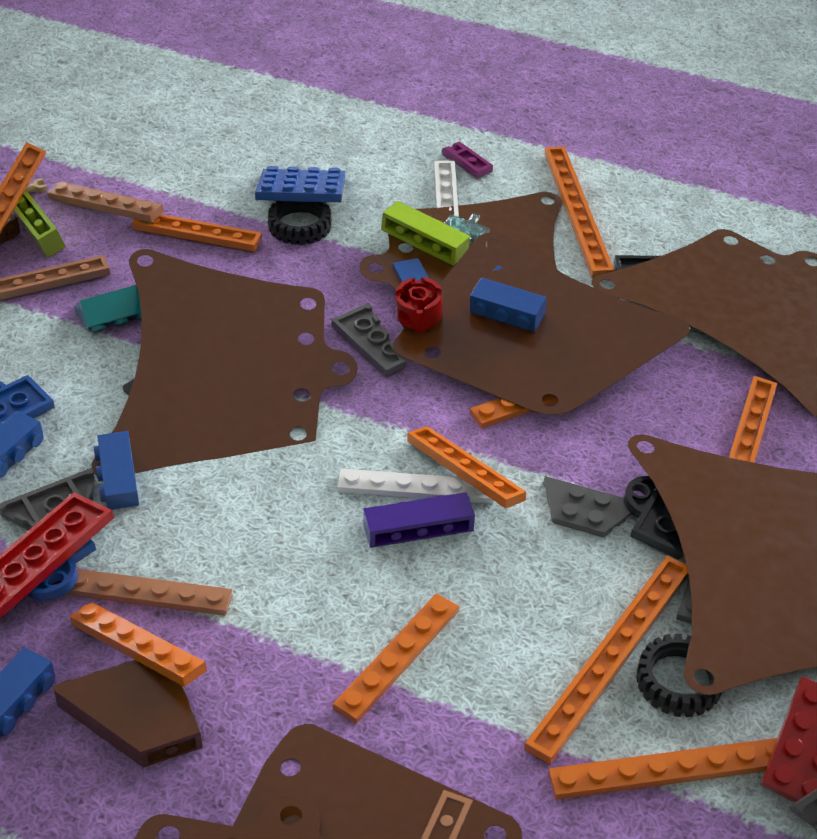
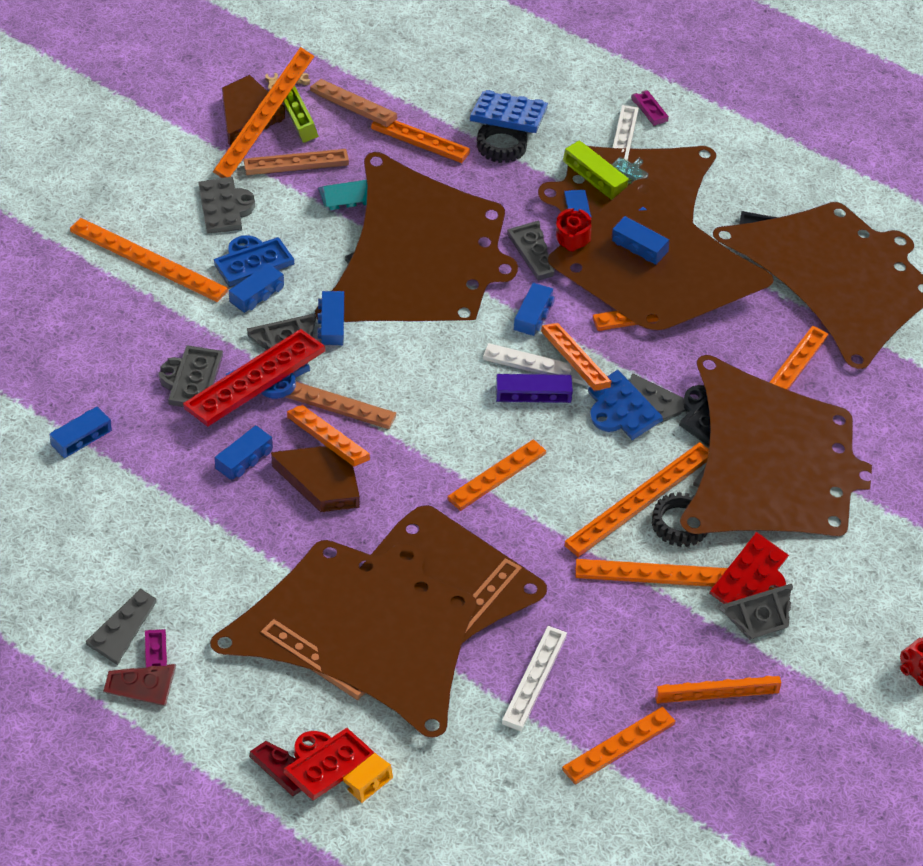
camera: 10 degrees right, 5 degrees up
orange plate [544,146,614,278] -> none
none -> blue brick [514,283,555,336]
none -> blue plate [588,370,663,440]

